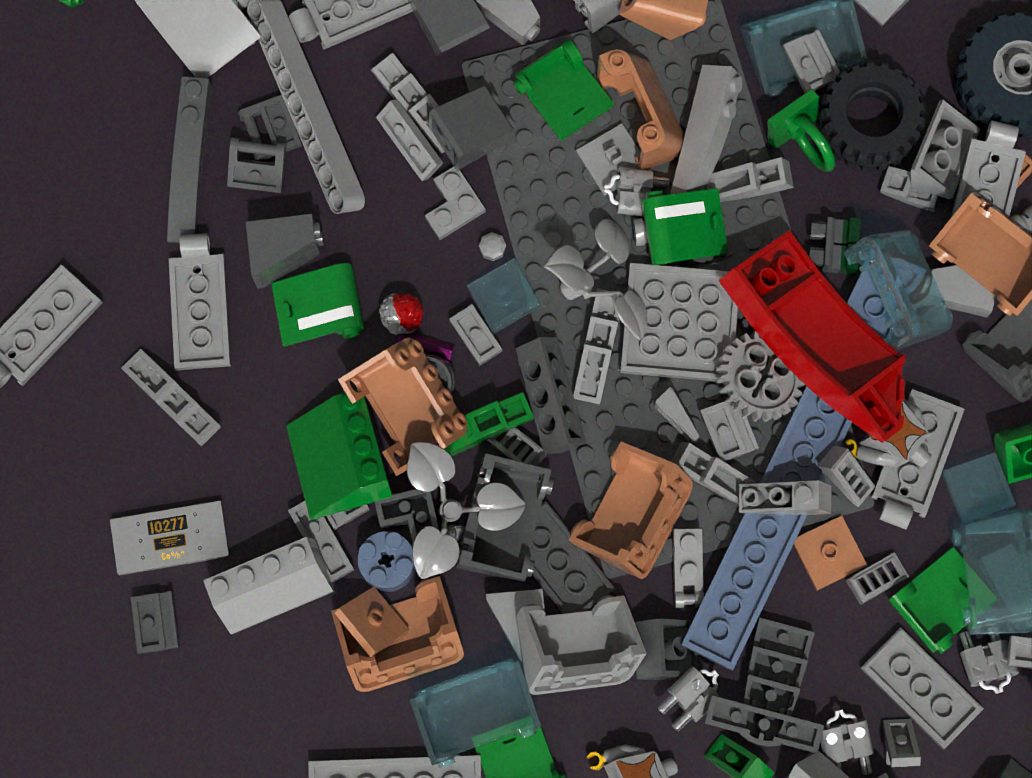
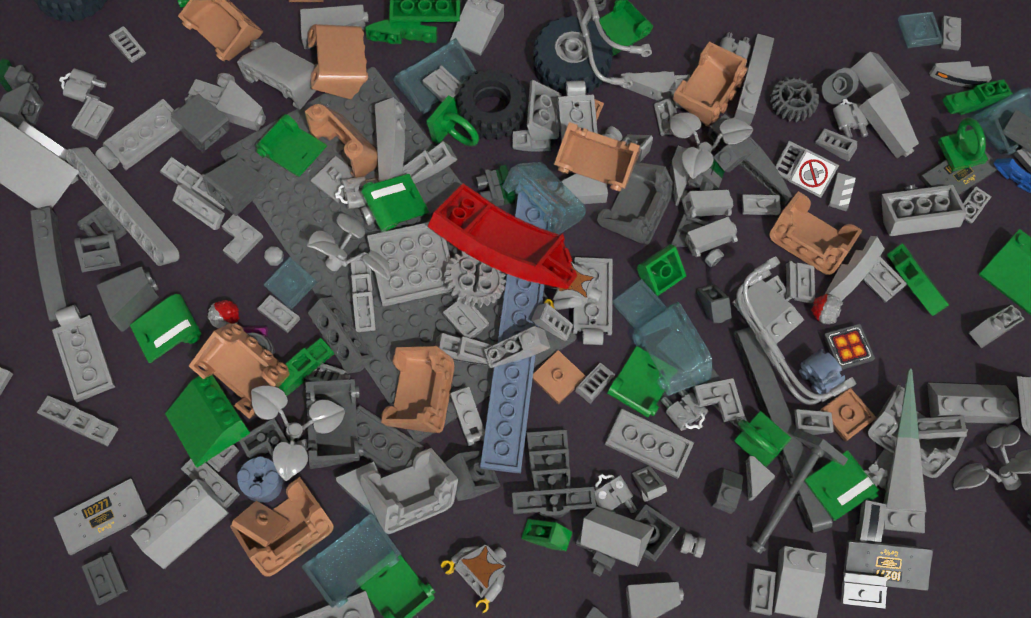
camera: 25 degrees left, 10 degrees down
light grey slope [654,387,700,445] -> none
light grey piece [658,666,719,731] -> none

